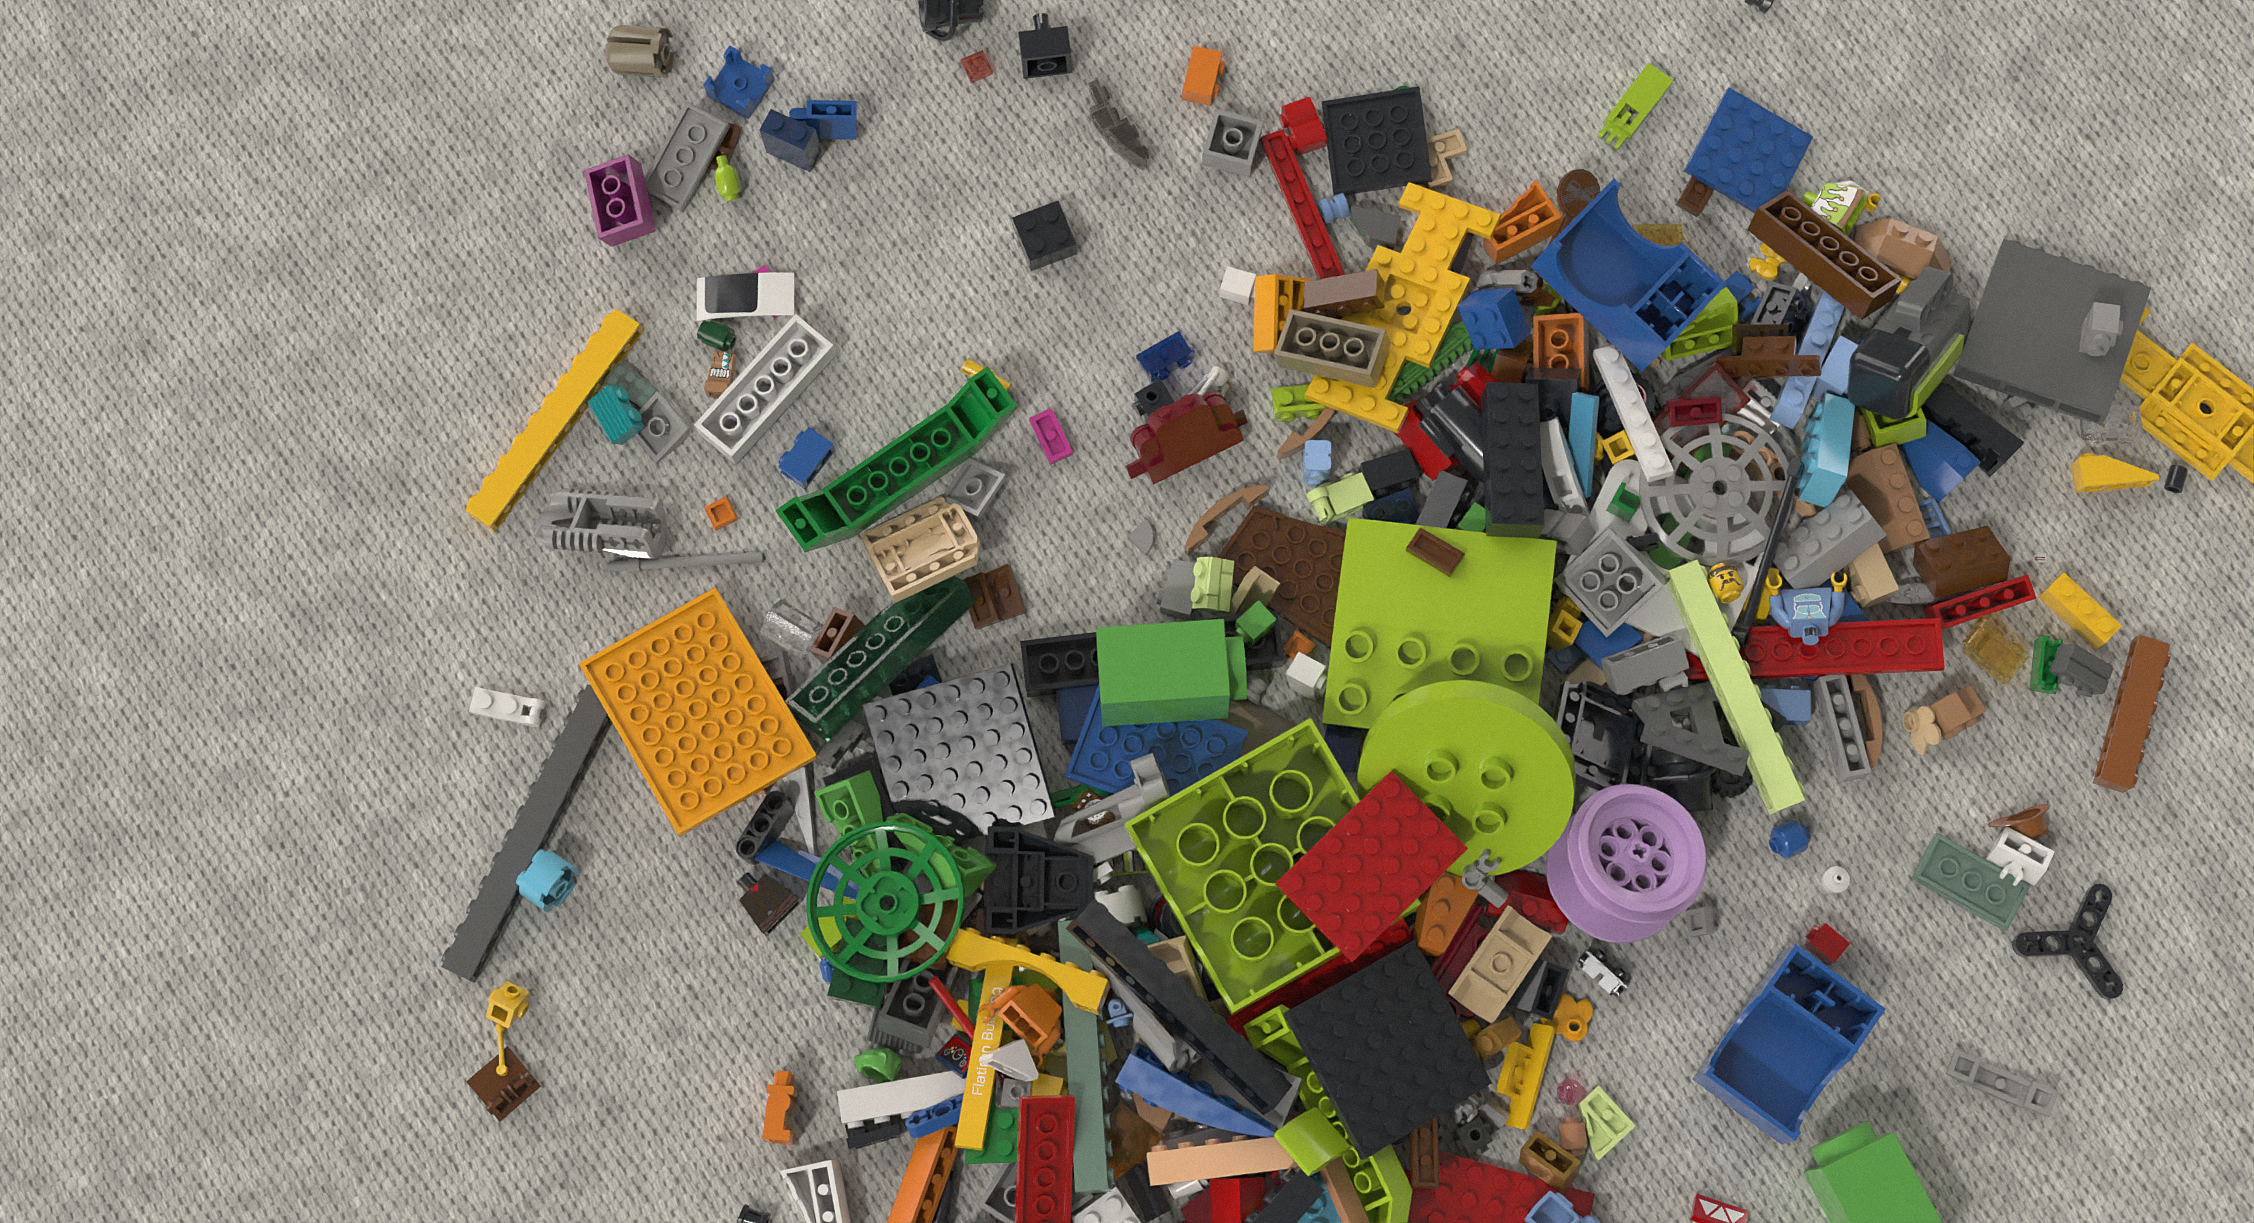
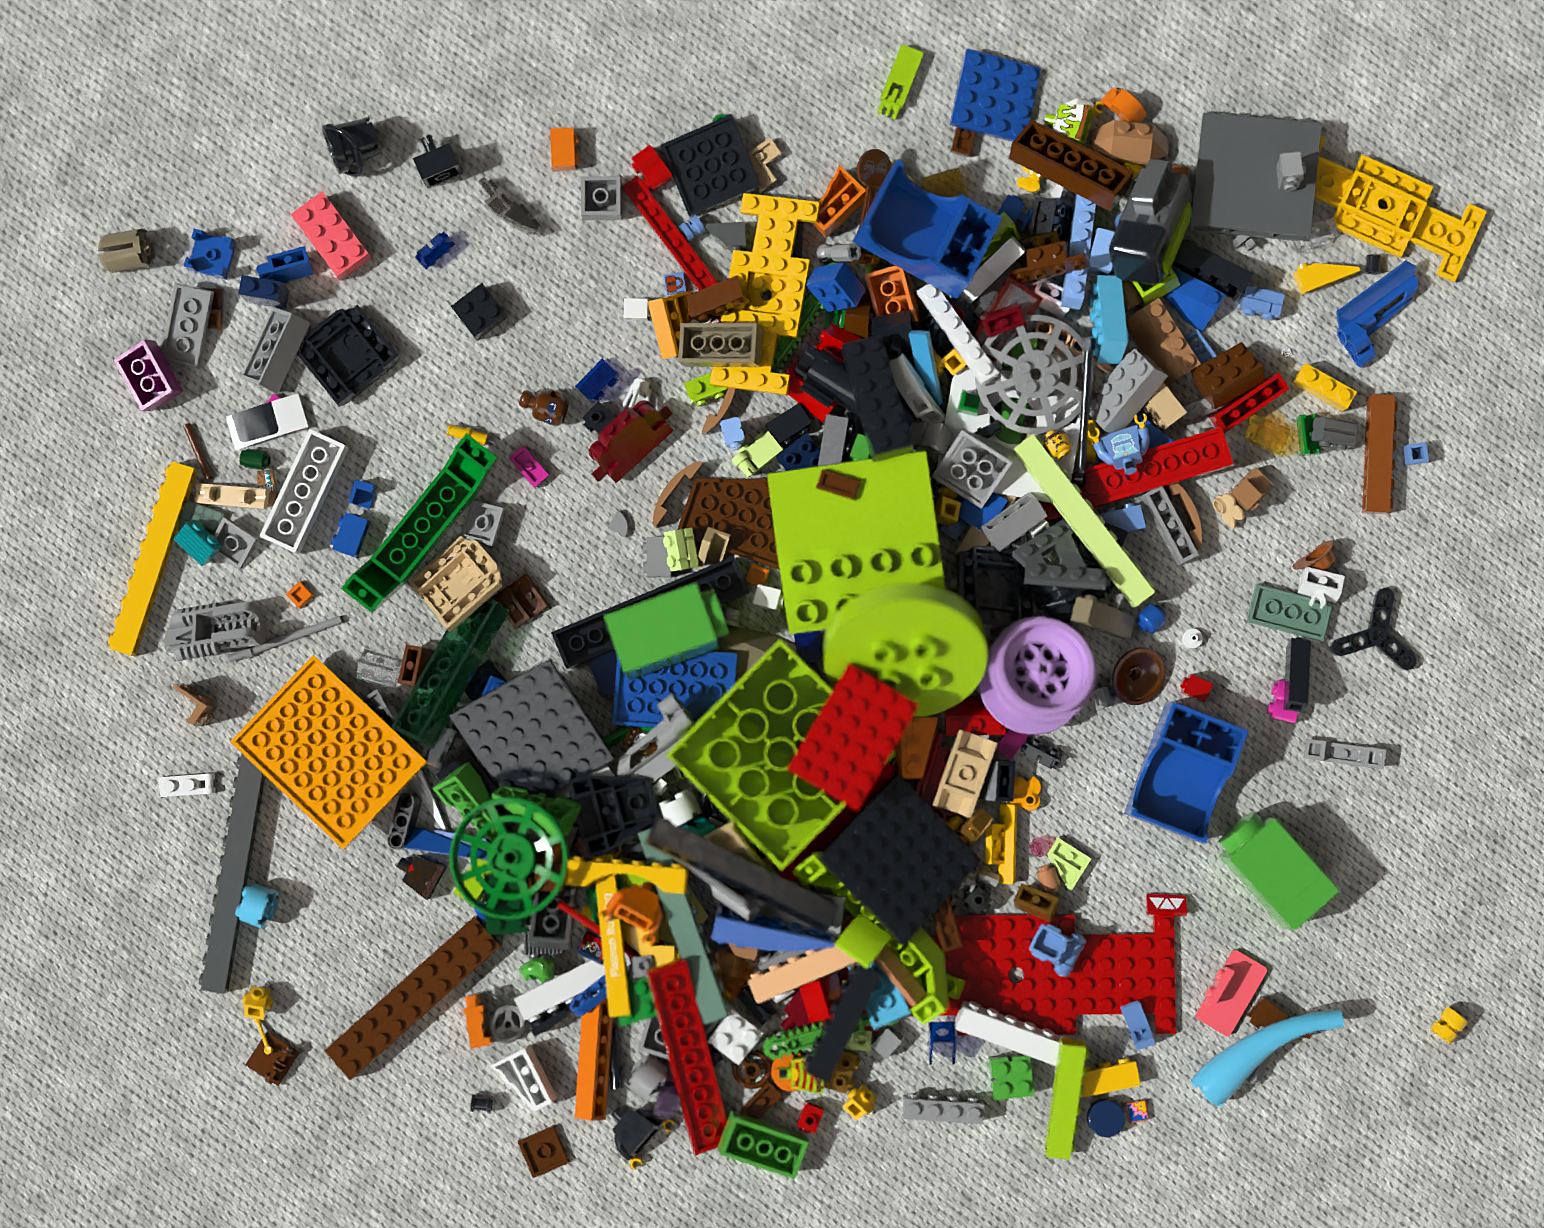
camera: 15 degrees left, 10 degrees up
lime plant [715,155,742,202] -> none
clear red tile [960,50,993,83] -> none
white slope [979,1039,1039,1082] -> none
light blue hinge [1107,999,1133,1029] -> none
bright green brick [1235,600,1276,645] -> none
light grey bar [1462,849,1509,908] -> none
none -> medium nougat bracket [173,683,216,727]
none -> reddish brown bar [183,423,213,480]
none -> tan hinge [194,483,270,510]
none -> light grey slope [240,307,310,394]
none -> coral brick [291,191,372,281]
none -> black wedge [297,305,401,407]
none -> reddish brown brick [324,915,503,1081]
none -> blue panel [349,480,377,509]
none -> clear blue hinge [414,231,455,269]
none -> light grey piece [489,1005,526,1044]
none -> reddish brown piece [519,390,569,426]
none -> tile [664,272,686,295]
none -> white piece [951,236,1026,305]
none -> dark pink tile [995,729,1029,760]
none -> dark tan brick [1071,595,1136,640]
none -> orange brick [1100,87,1147,123]
none -> reddish brown dish [1111,647,1165,705]
none -> medium blue brick [1239,285,1285,321]
none -> dark pink brick [1267,679,1298,724]
none -> black brick [1283,637,1311,713]
none -> blue panel [1336,260,1418,368]
none -> medium blue plate [1403,442,1429,466]

